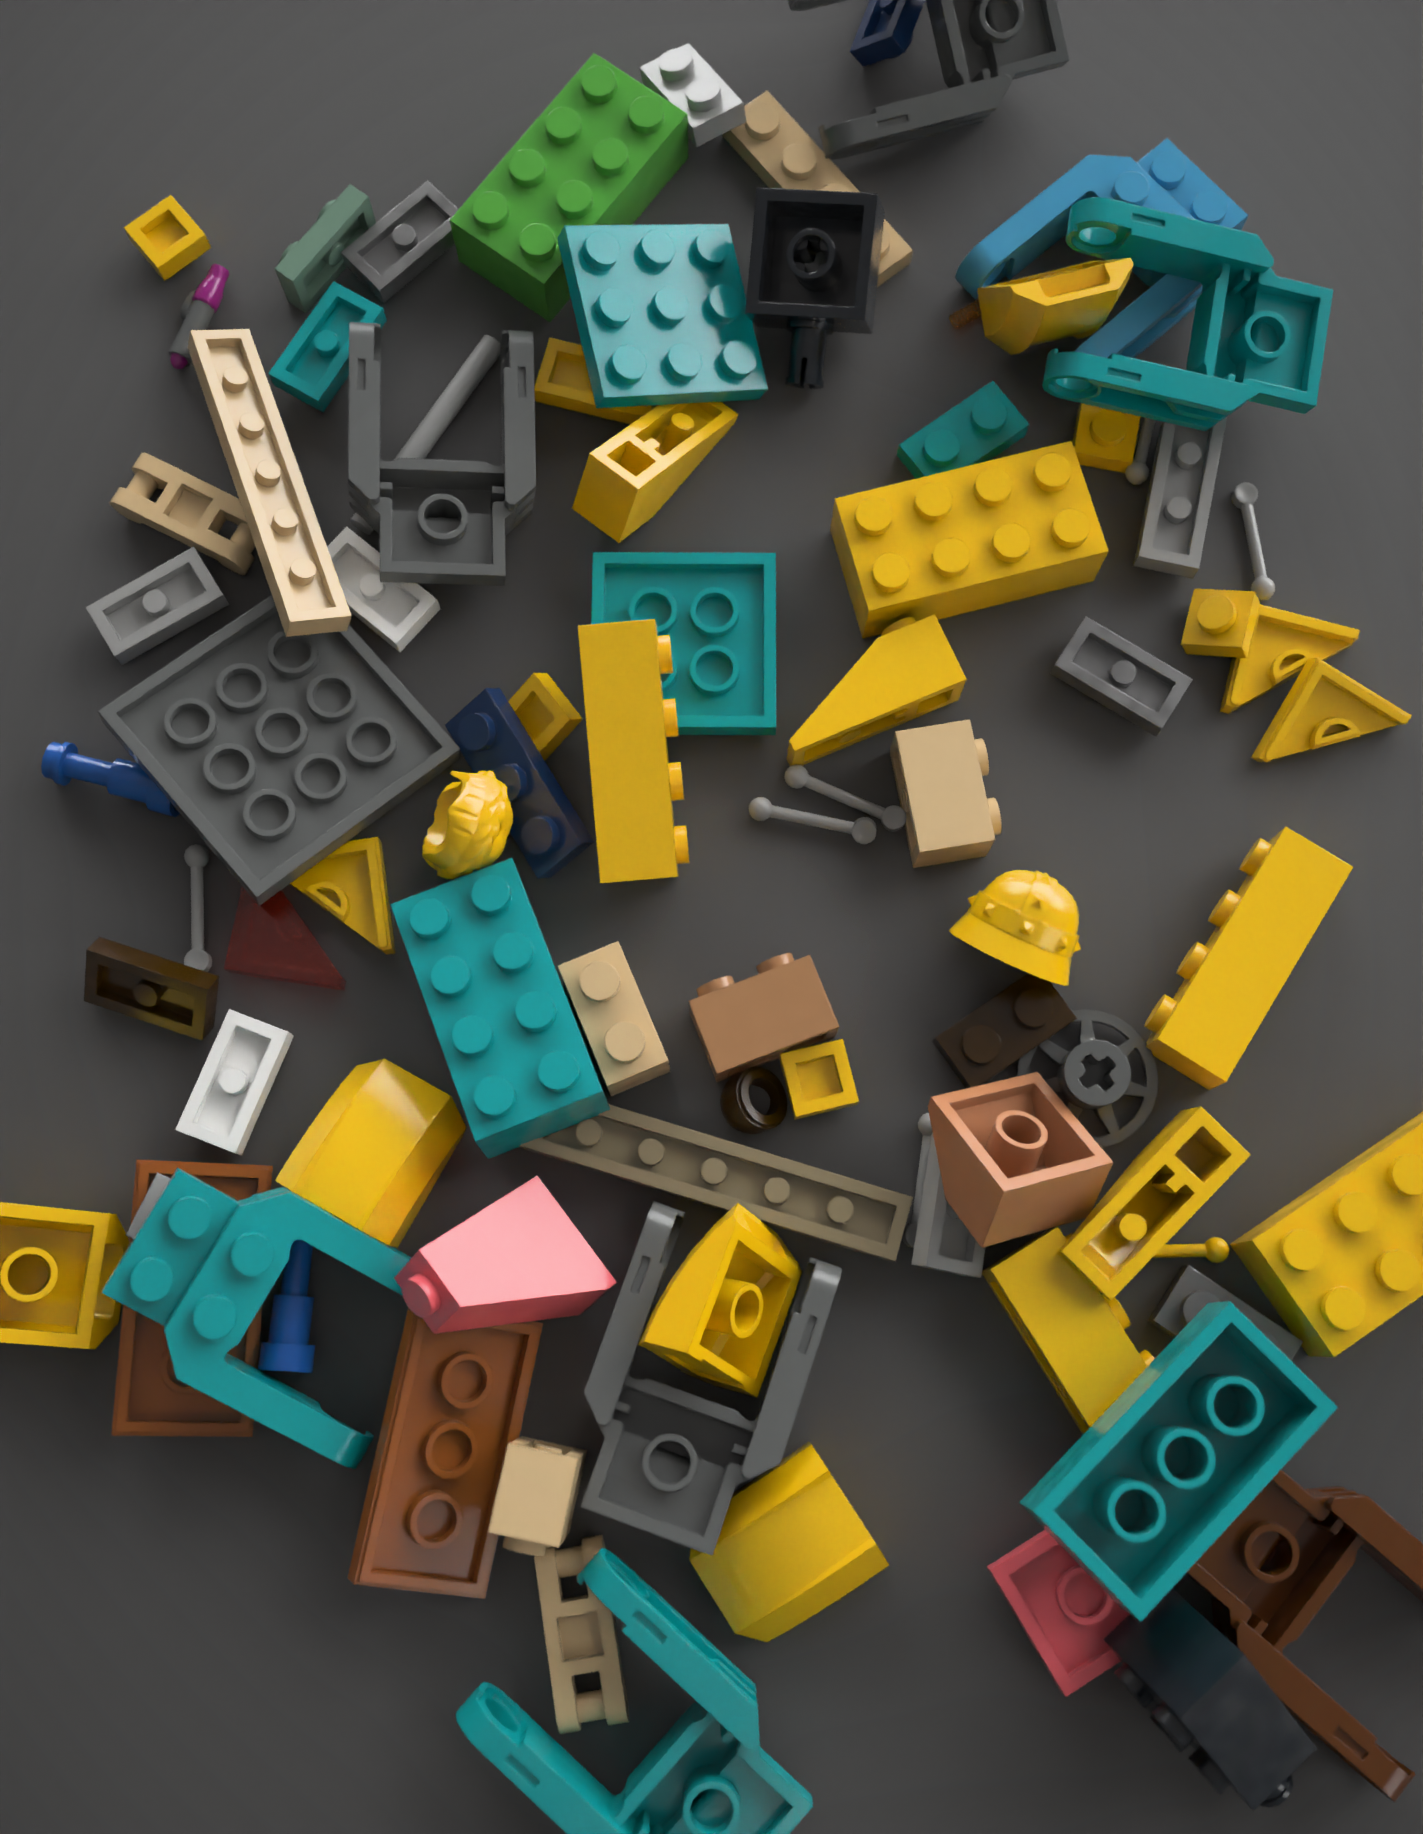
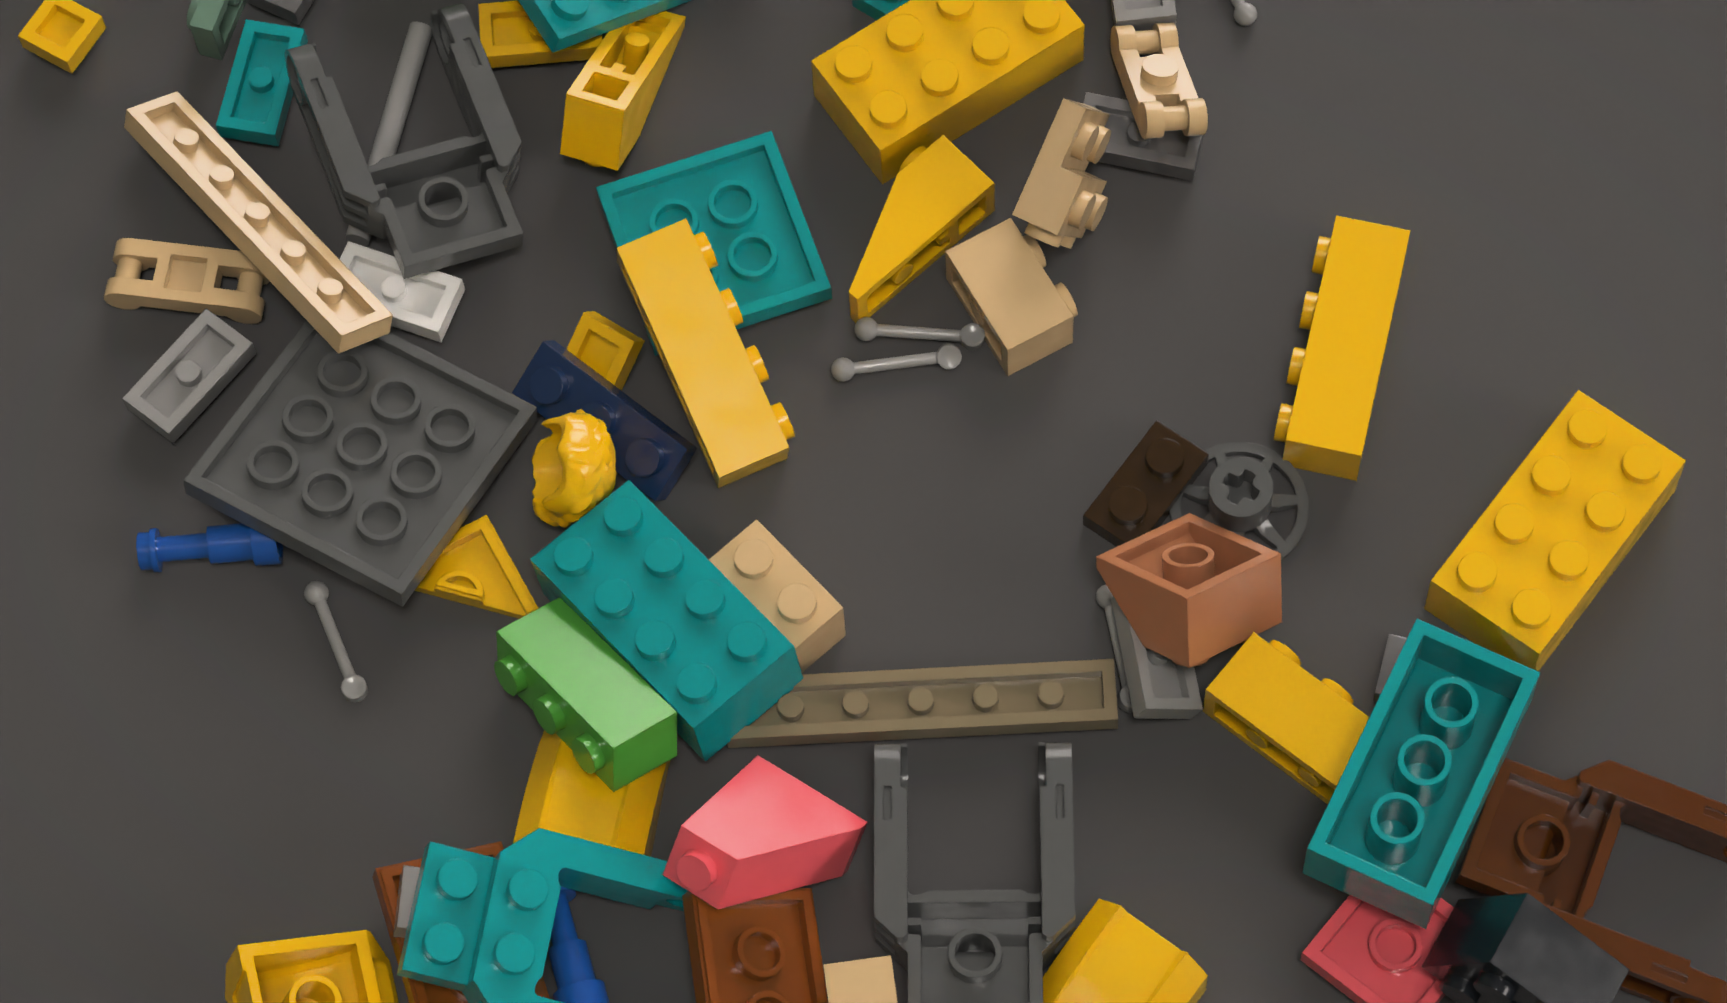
camera: 15 degrees left, 10 degrees down
dark brown plate [84,937,219,1041] -> none
piece [169,264,230,370] -> none
white plate [175,1009,294,1156] -> none
clear red tile [224,887,346,990] -> none
yellow slope [638,1203,802,1398] -> none
medium nougat brick [688,953,839,1082] -> none
dark brown piece [720,1066,787,1134] -> none
yellow plate [779,1039,859,1120] -> none
yellow helmet [948,870,1081,986] -> none
yellow slope [1059,1106,1251,1300] -> none
yellow hinge [1153,1237,1230,1263] -> none
yellow plate [1181,589,1260,658] -> none
yellow tile [1220,604,1360,714] -> none
yellow tile [1251,657,1412,762] -> none
none -> bright green brick [494,597,677,792]
none -> tan plate [1012,98,1111,249]
none -> tan plate [1110,22,1208,139]

